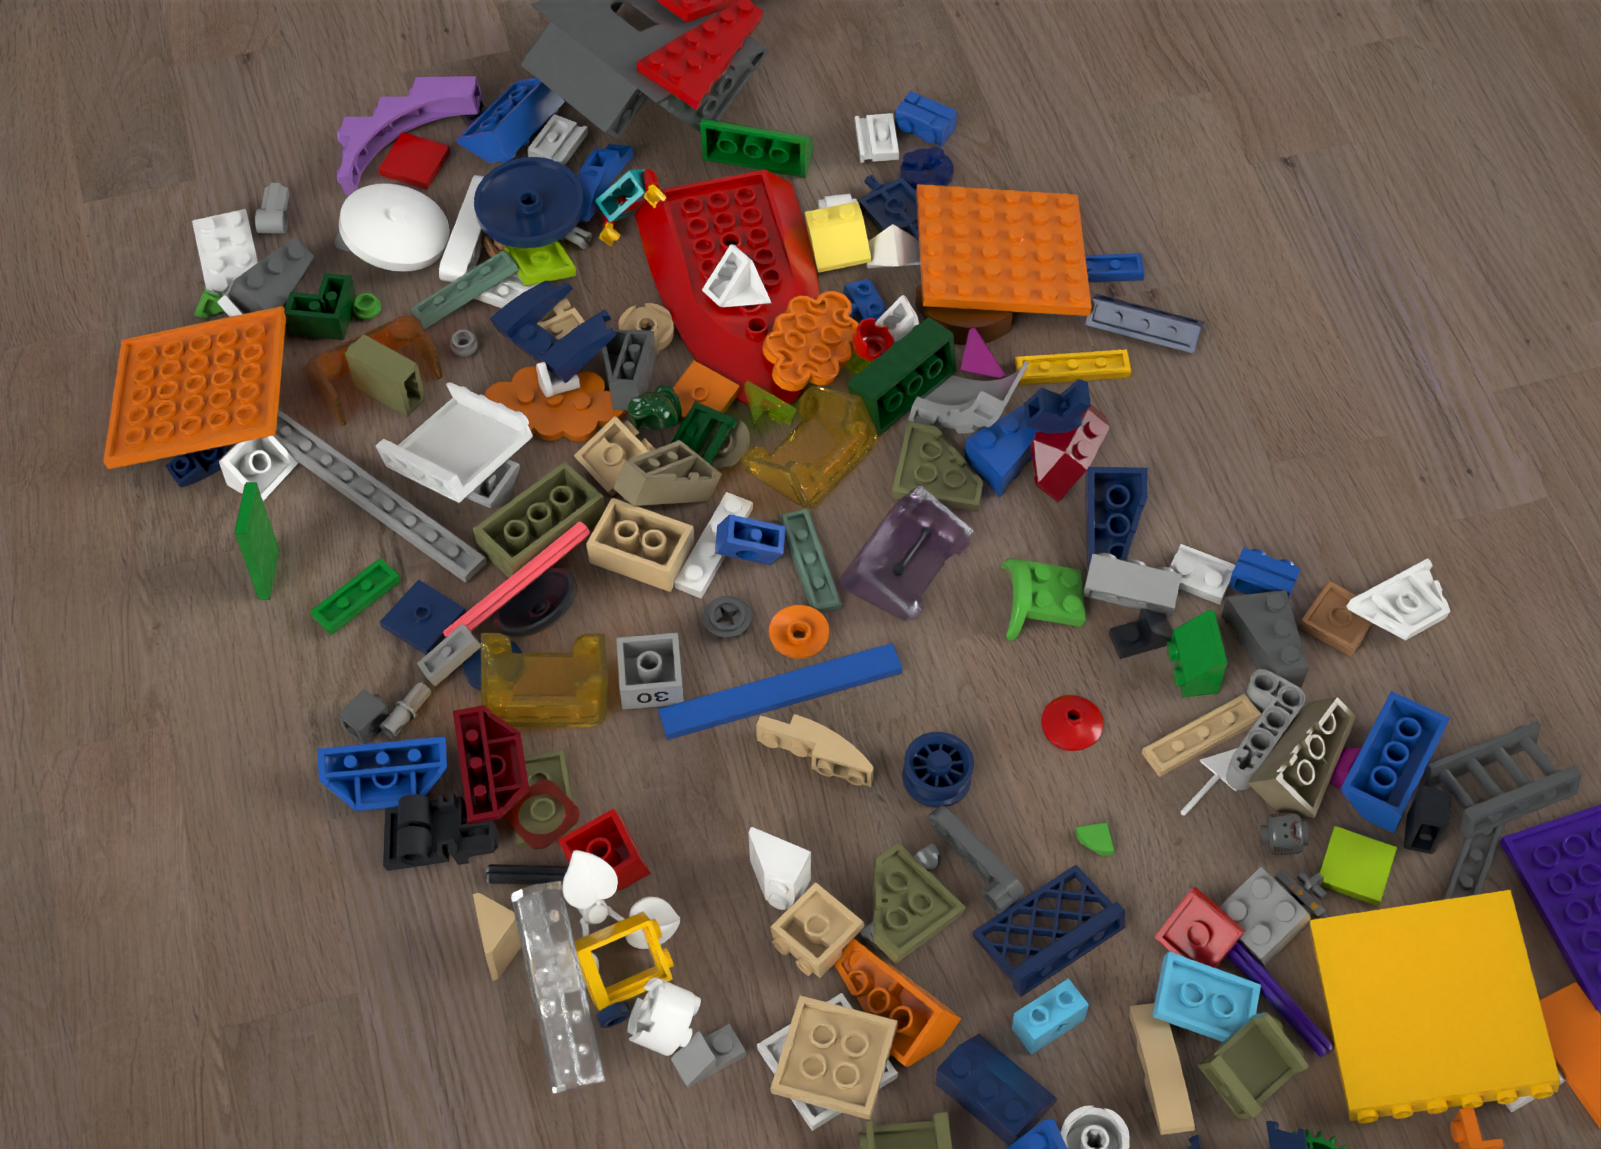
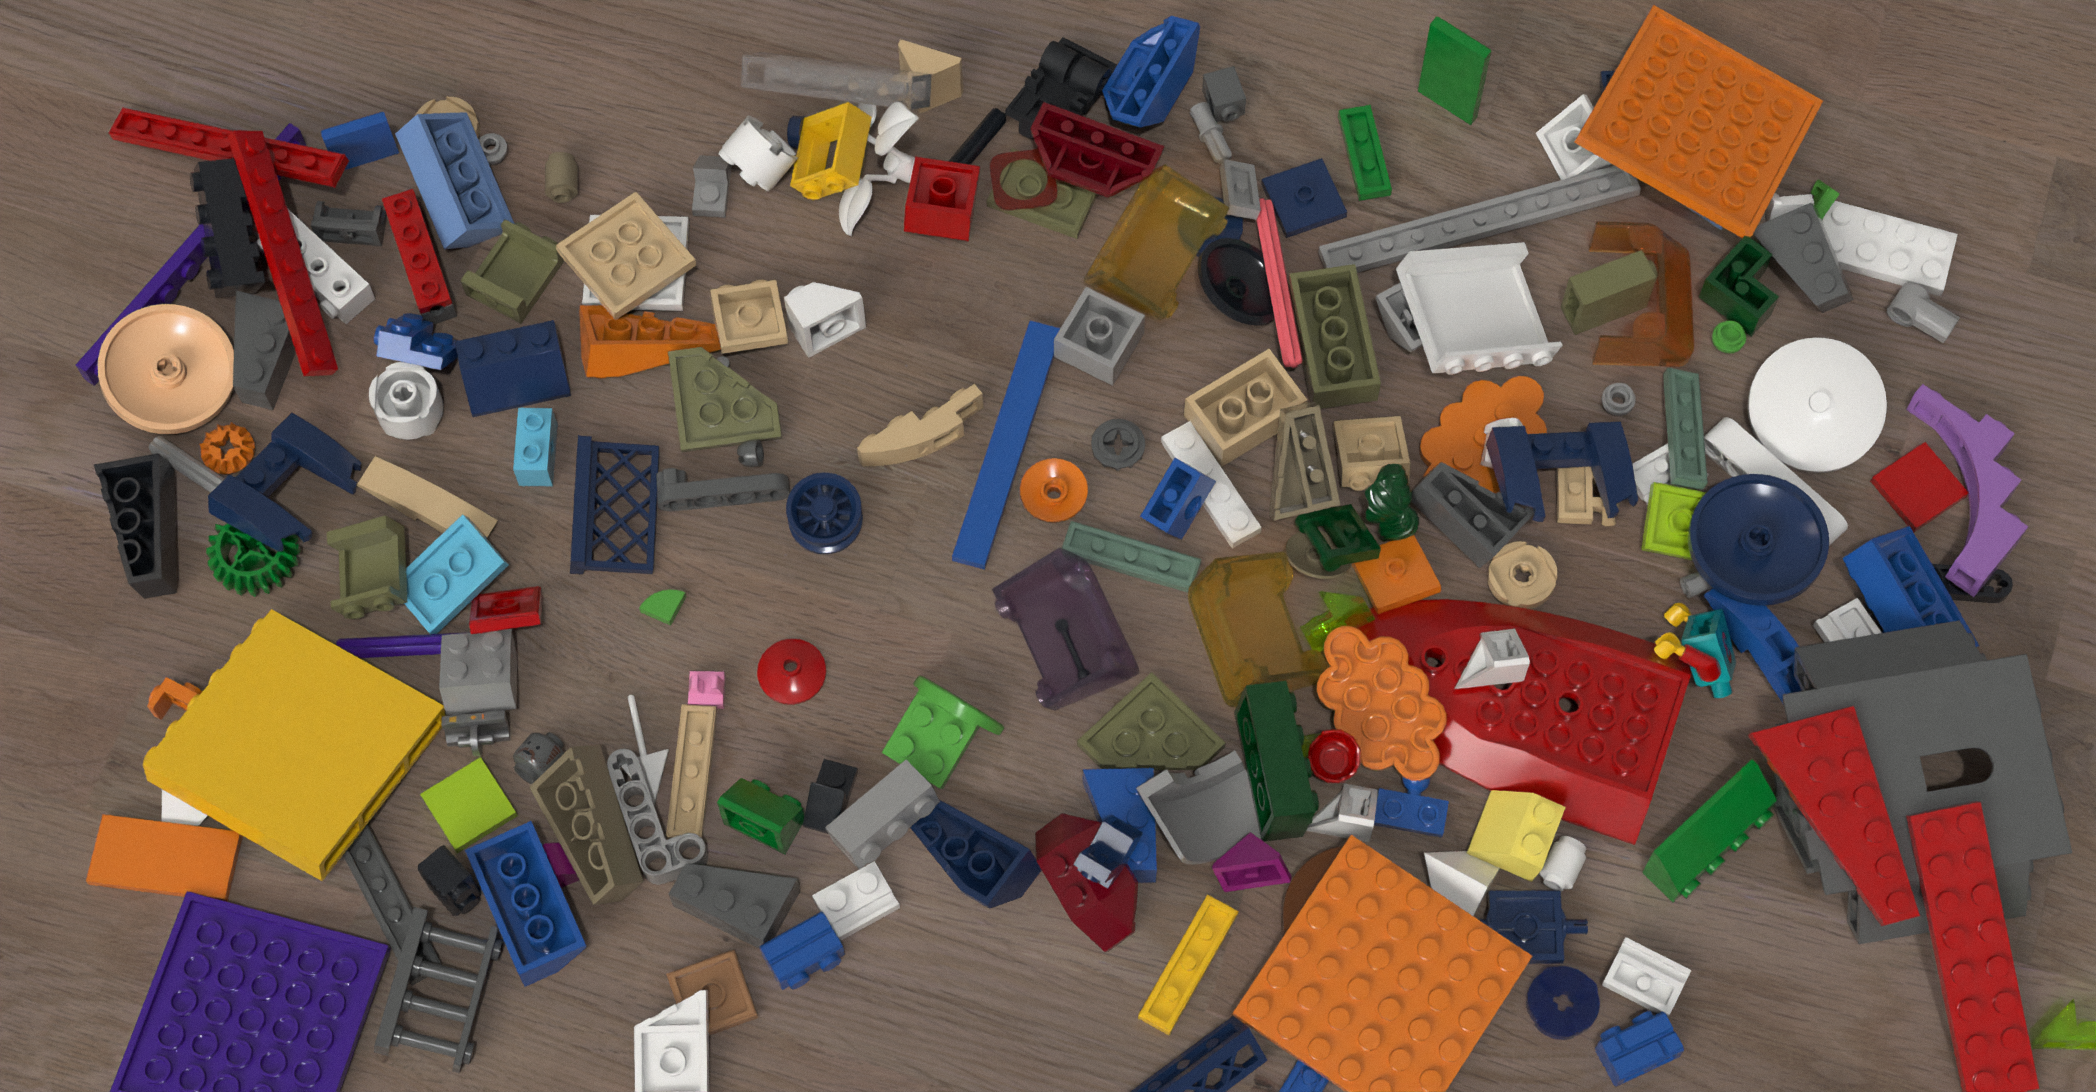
camera: 125 degrees right, 10 degrees up
none -> bright pink tile [688,671,726,709]

